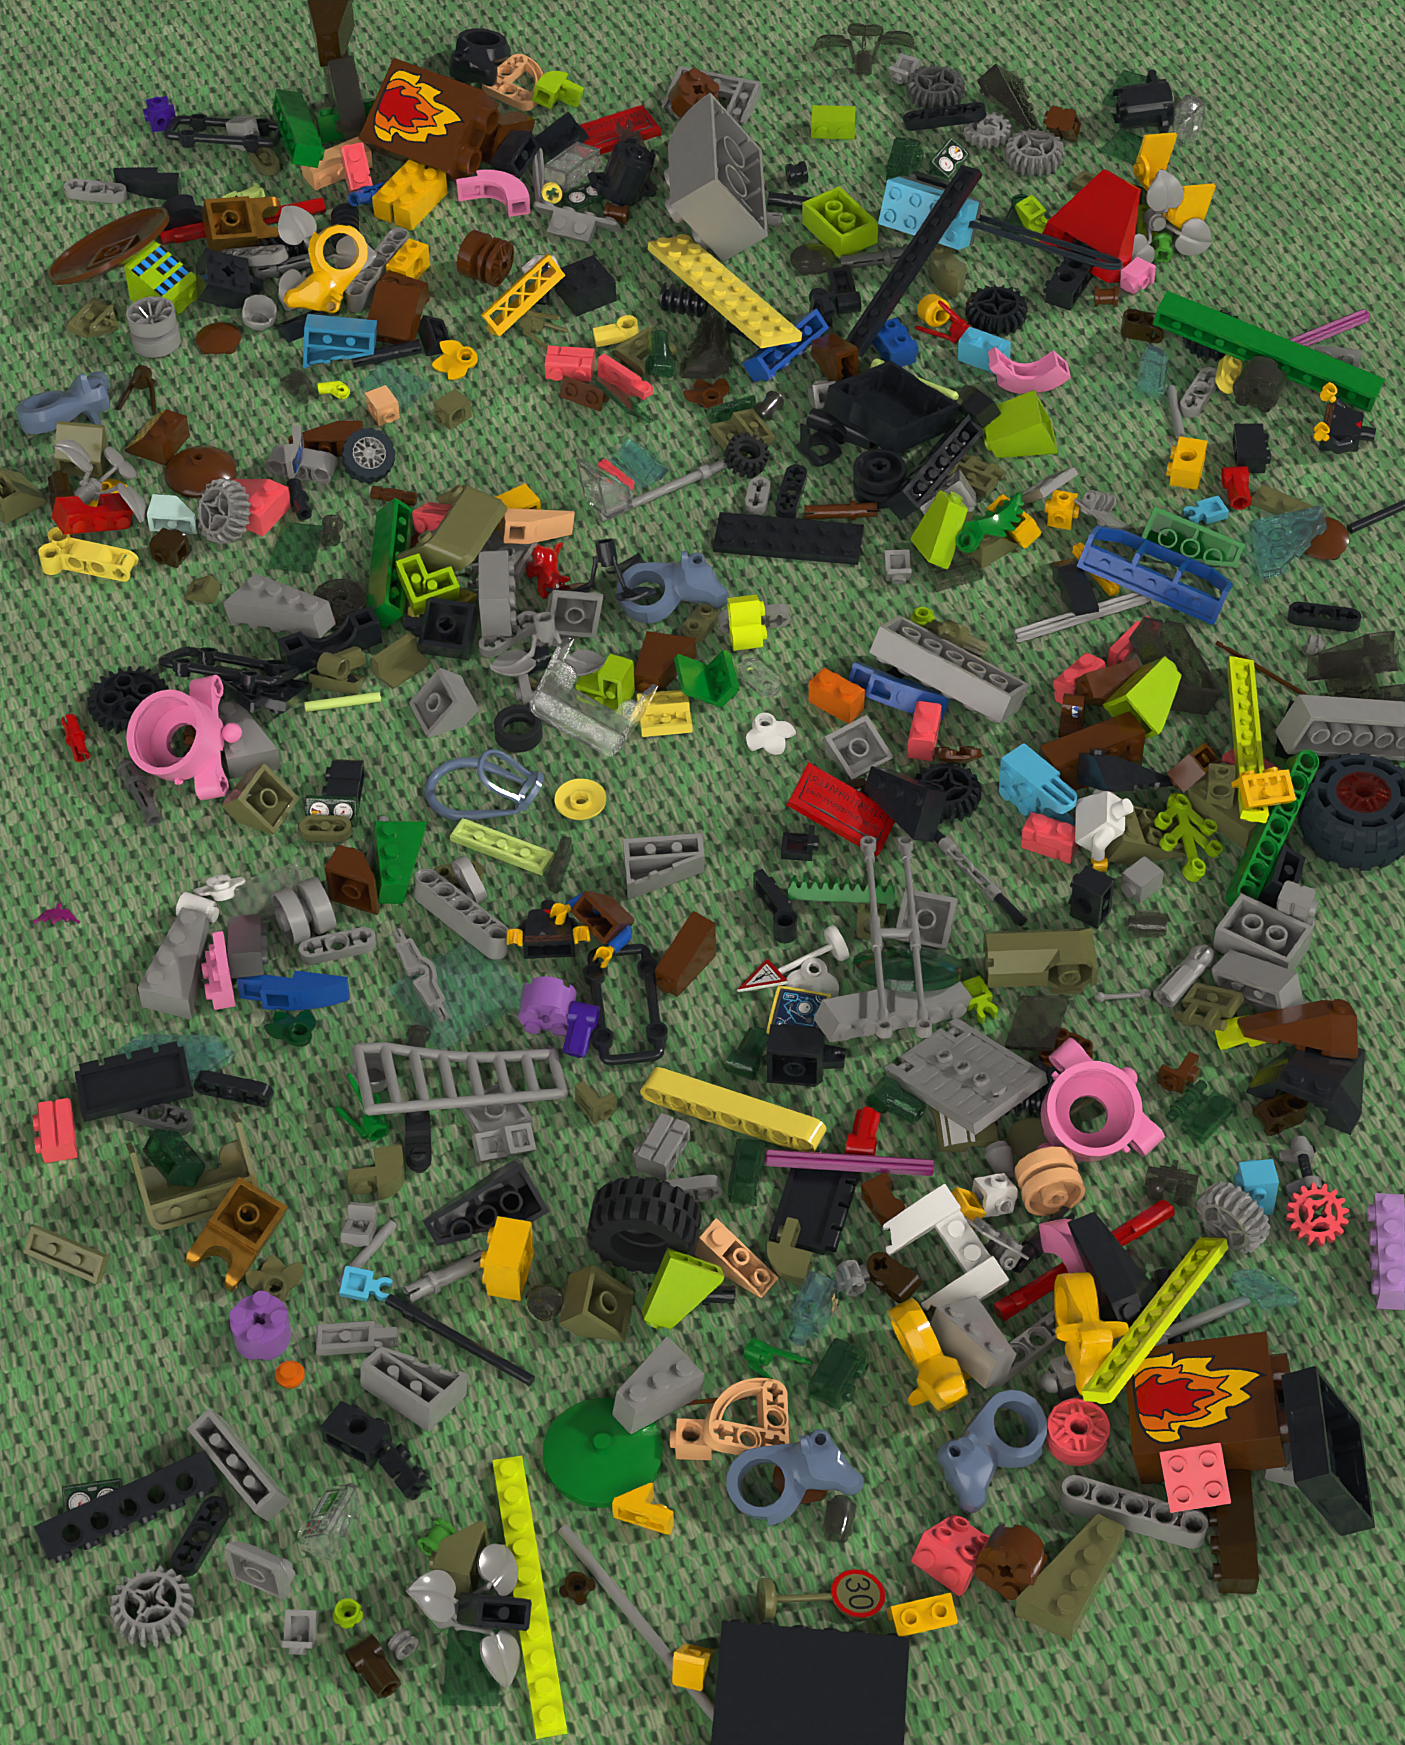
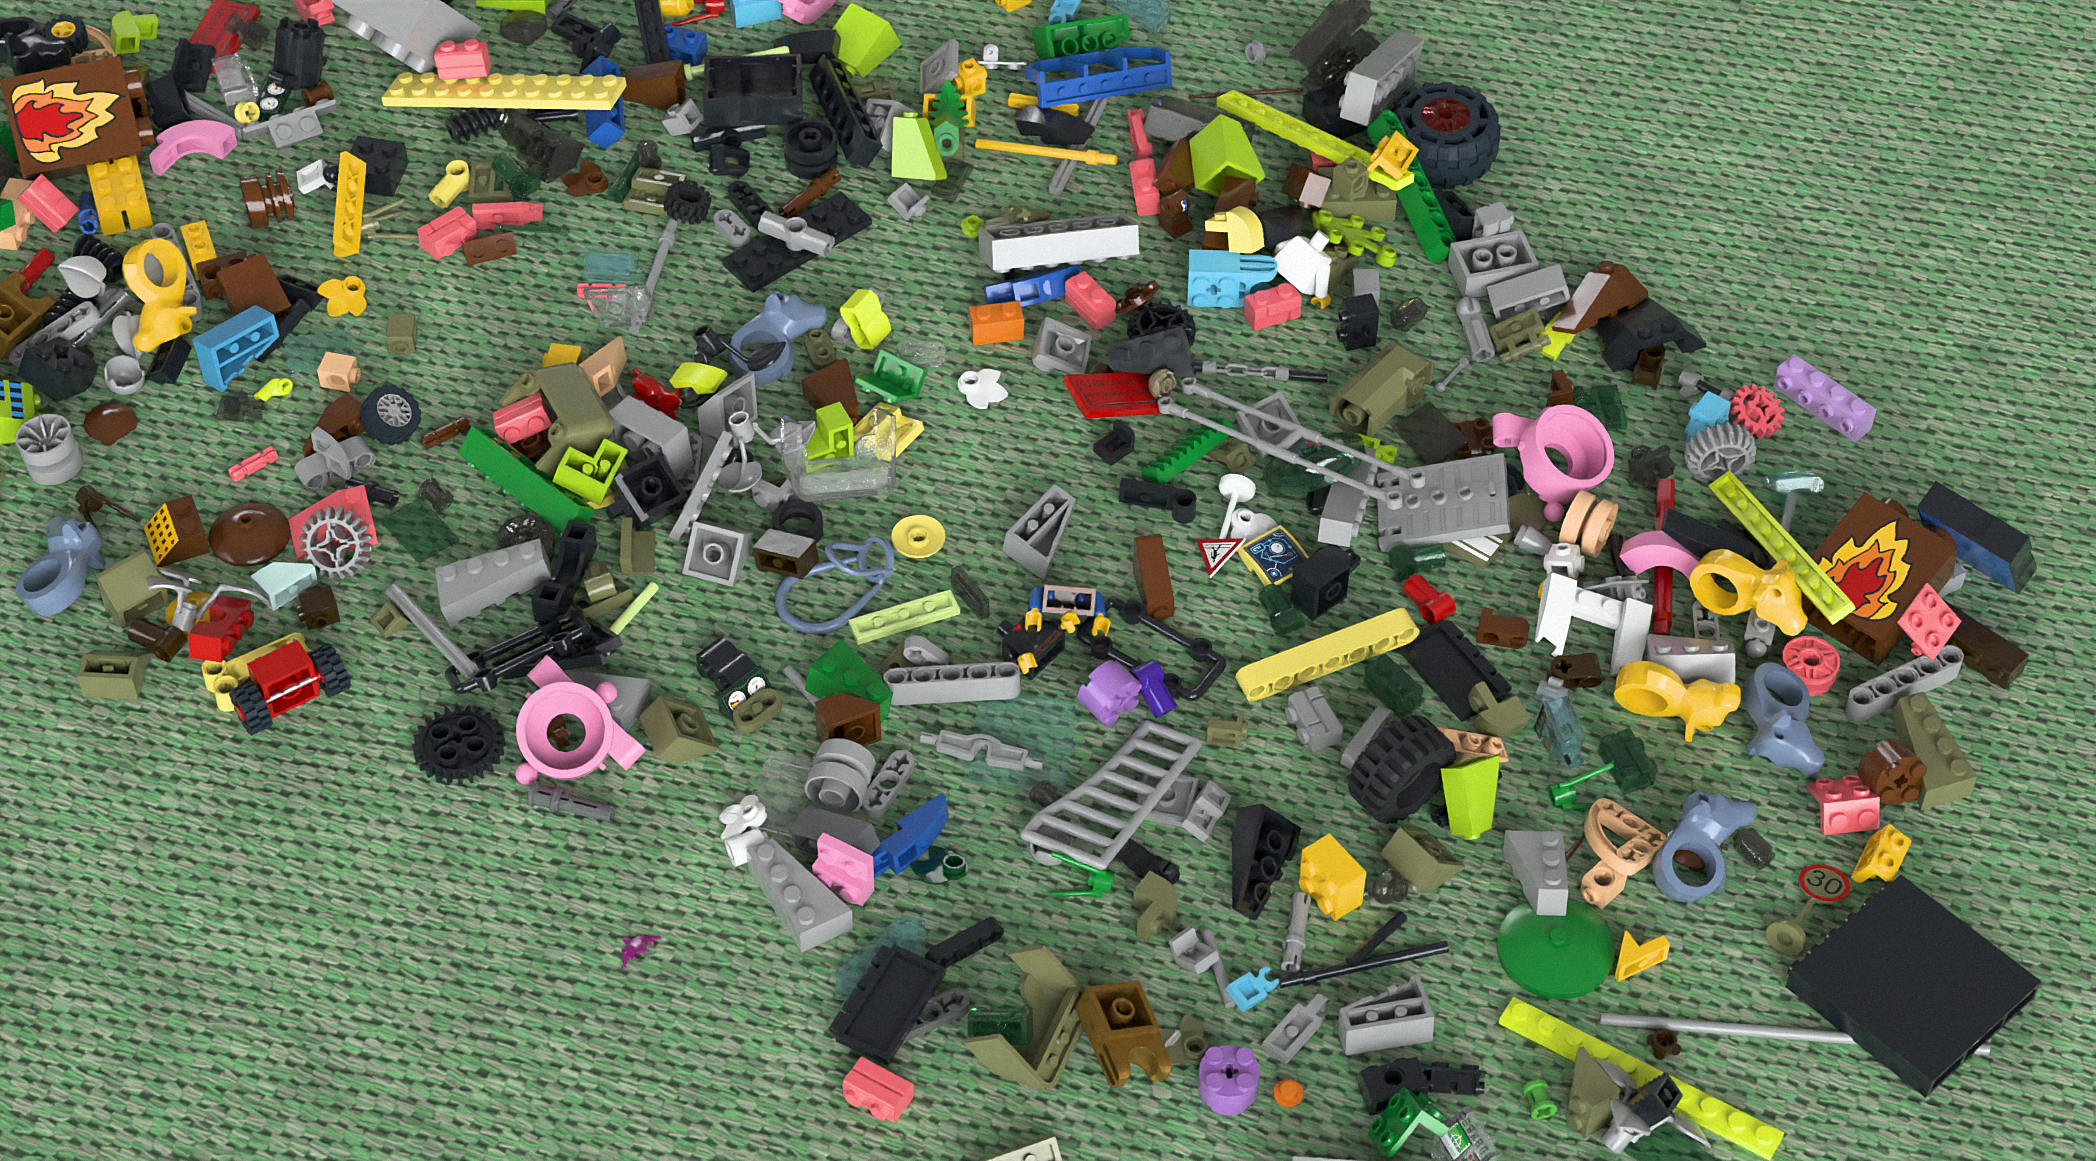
camera: 50 degrees left, 0 degrees up
red pin [61,714,90,762] -> none
yellow slope [672,1643,715,1691] -> none
magenta axle [765,1149,934,1176] -> none
black beam [1288,602,1362,632] -> none
none -> black wheel [42,15,89,57]
none -> coral axle [228,446,278,482]
none -> brick [229,640,351,736]
none -> light grey axle [386,583,480,680]
none -> coral brick [434,39,491,80]
none -> neon yellow slope [669,362,728,394]
none -> light grey plate [669,430,733,541]
none -> dark brown brick [753,528,819,580]
none -> light grey piece [758,211,835,257]
none -> yellow bar [975,138,1117,165]
none -> dark tan plate [1148,368,1177,400]
none -> light yellow brick [1205,206,1264,253]
none -> black bar [1346,912,1407,968]
none -> green bracket [1368,1086,1449,1159]

